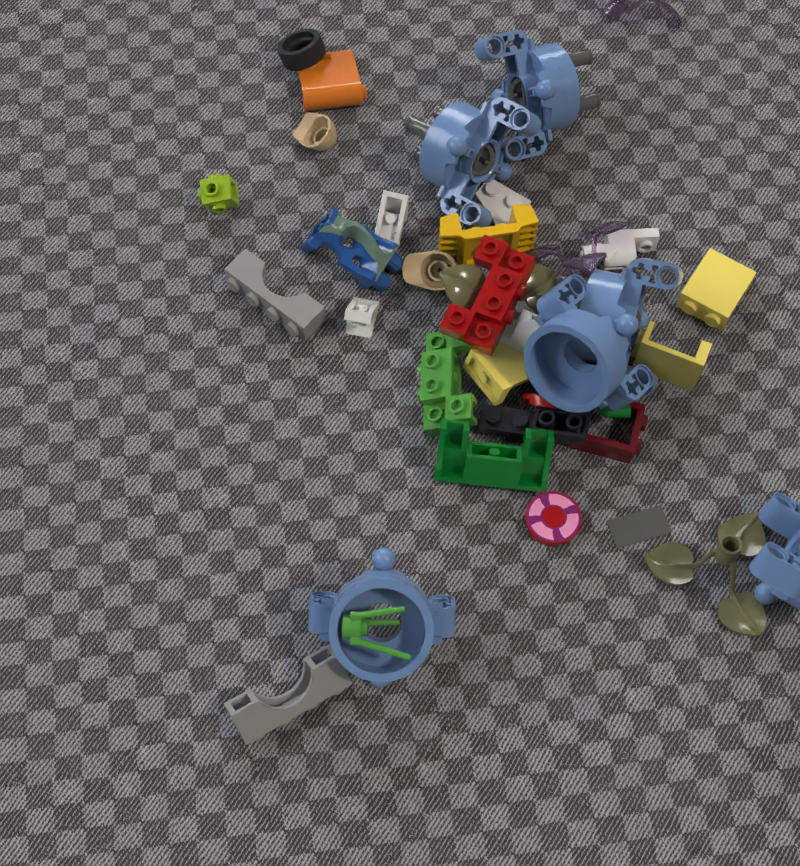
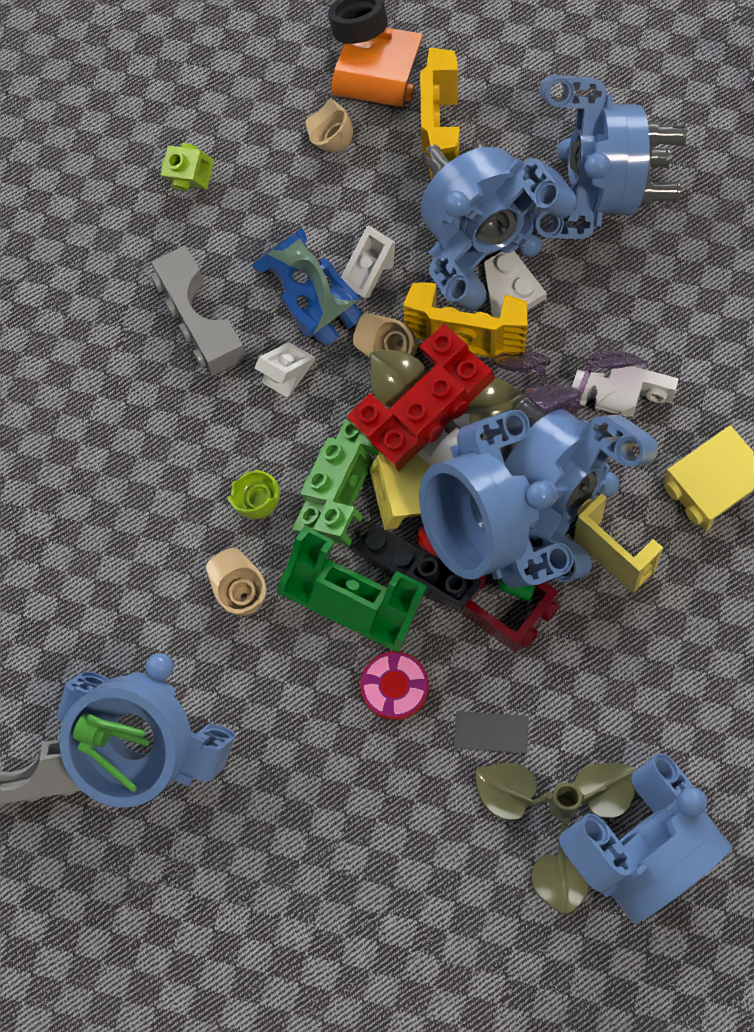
camera: 30 degrees right, 5 degrees up
none -> tan cap [206,548,267,616]
none -> lime hair [227,470,280,520]
none -> yellow plate [420,48,459,180]

